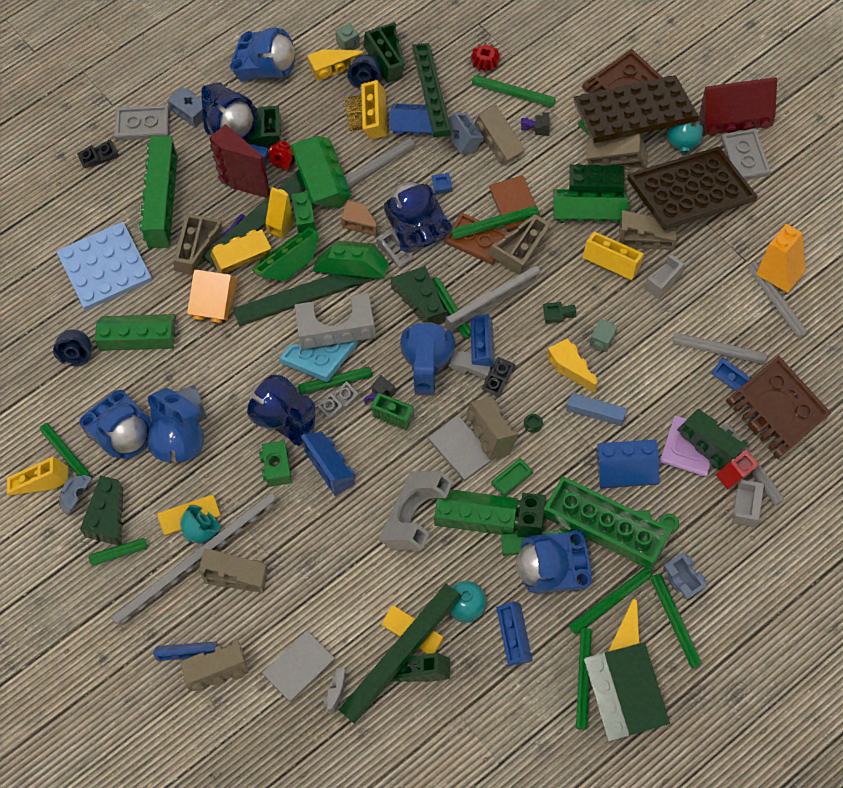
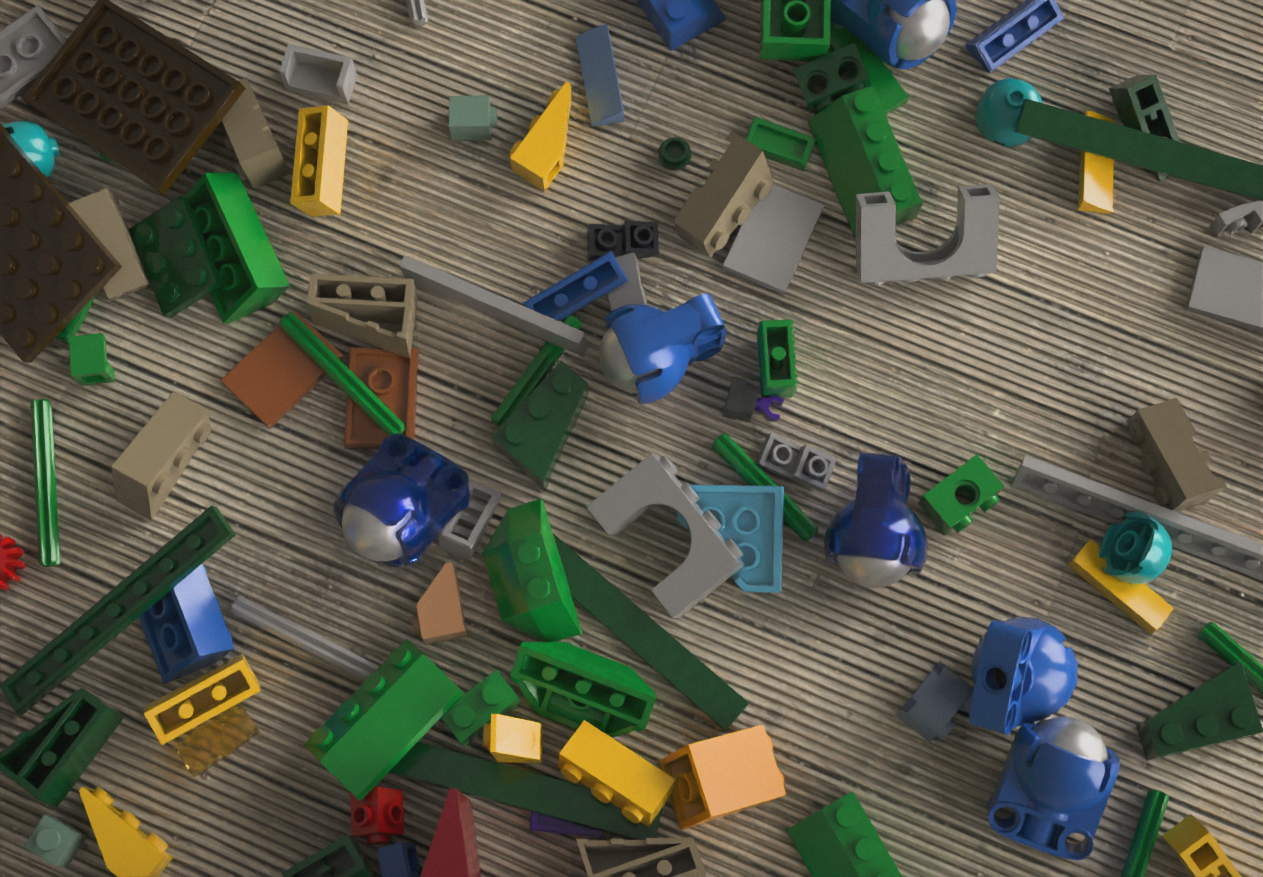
camera: 120 degrees left, 10 degrees up
sand blue cylinder [59,475,92,516] -> none
blue slope [301,432,355,496] -> none
dark blue cylinder [347,54,382,89] -> none
blue plate [431,173,452,194] -> none
sand blue brick [449,113,484,154] -> none
pearl dark grey piece [521,112,550,136] -> none
dark green plate [543,302,576,324] -> none
none -> green panel [69,333,115,386]

